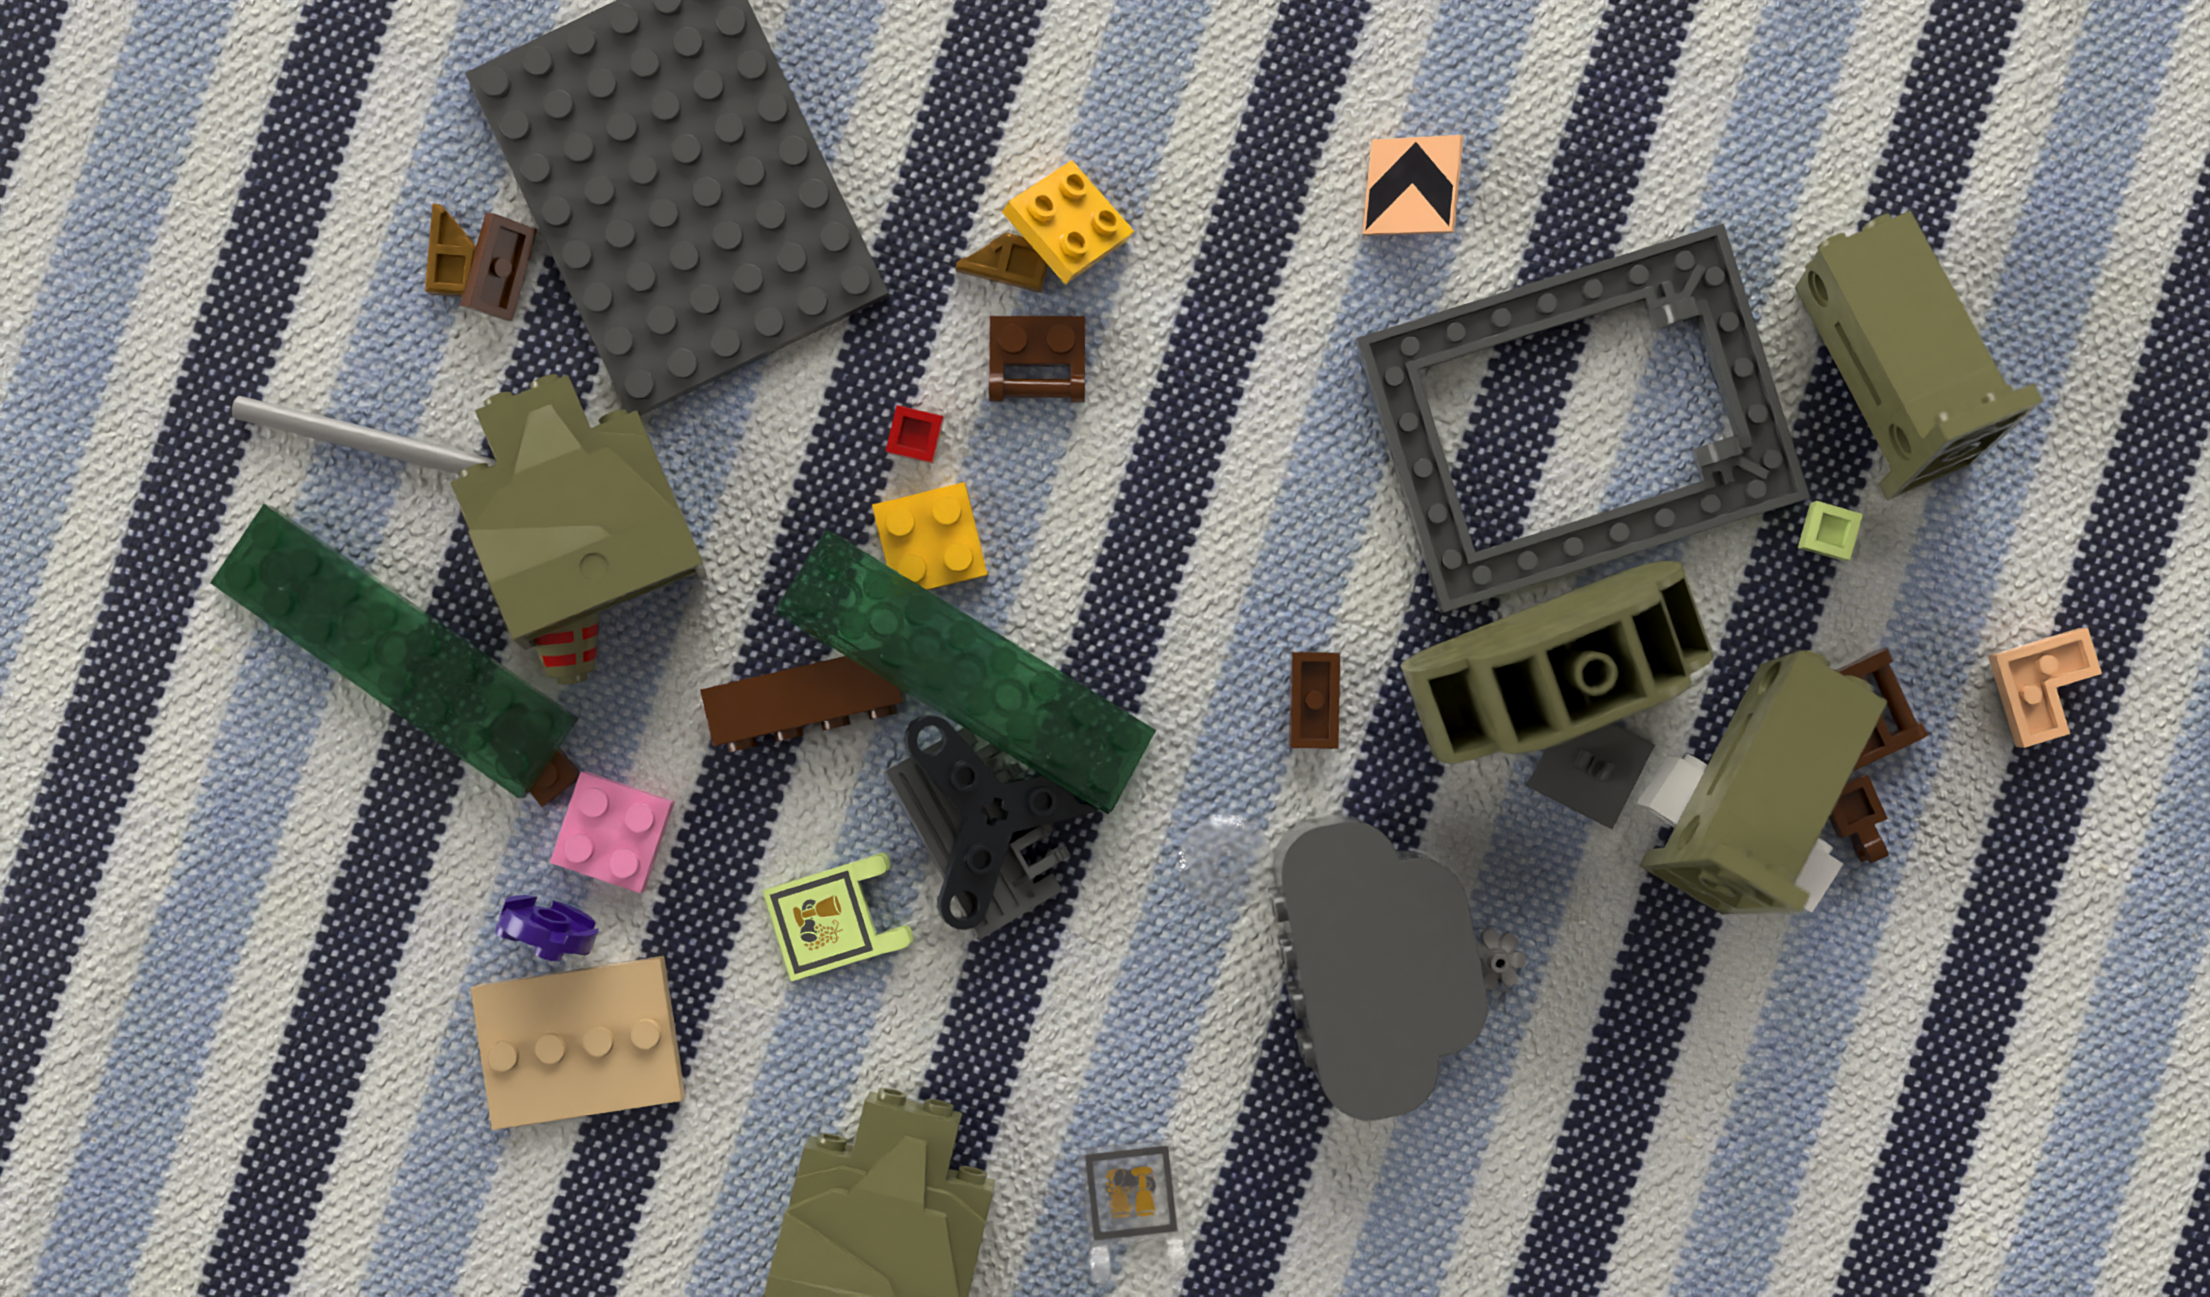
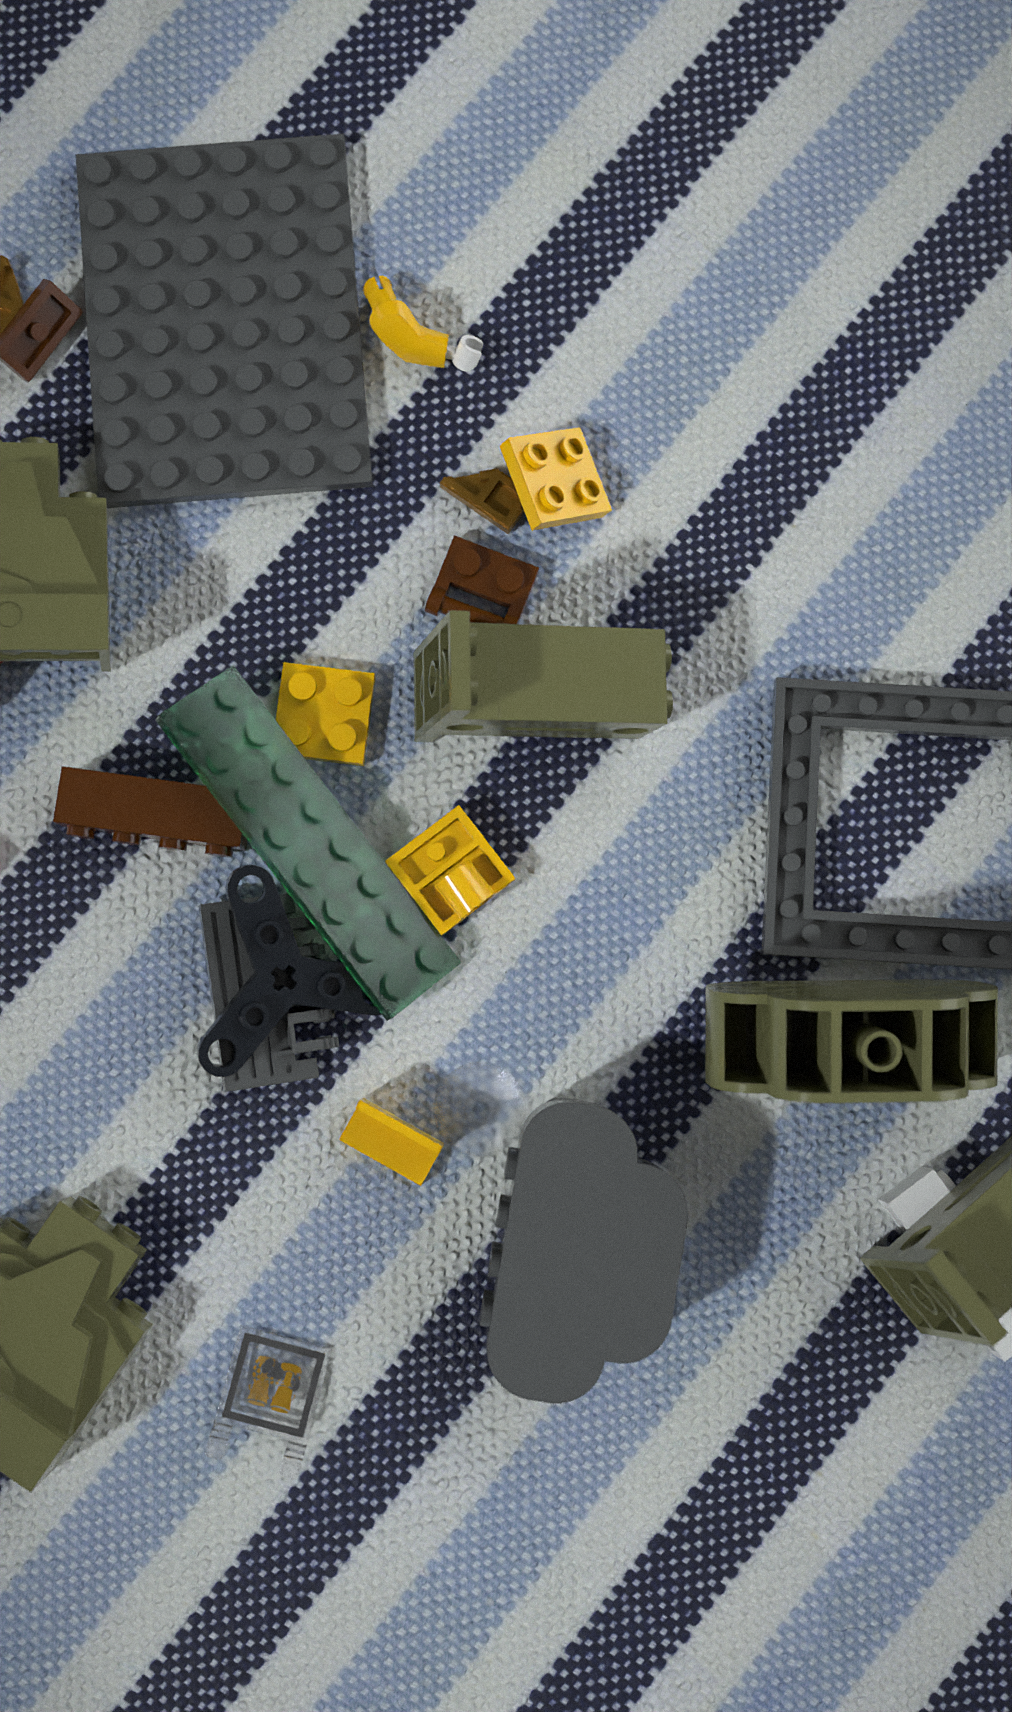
camera: 15 degrees right, 5 degrees down
yellowish green flag [762,852,914,982] -> none
red plate [885,405,945,464] -> none
reddish brown plate [1289,652,1340,749] -> none
light nougat piece [1362,135,1464,236] -> none
light grey plant [1476,928,1526,990] -> none
dark grey piece [1526,723,1655,829] -> none
none -> yellow panel [339,1098,445,1186]
none -> yellow arm [363,275,483,372]
none -> yellow plate [385,805,516,936]
none -> olive brick [413,610,673,742]

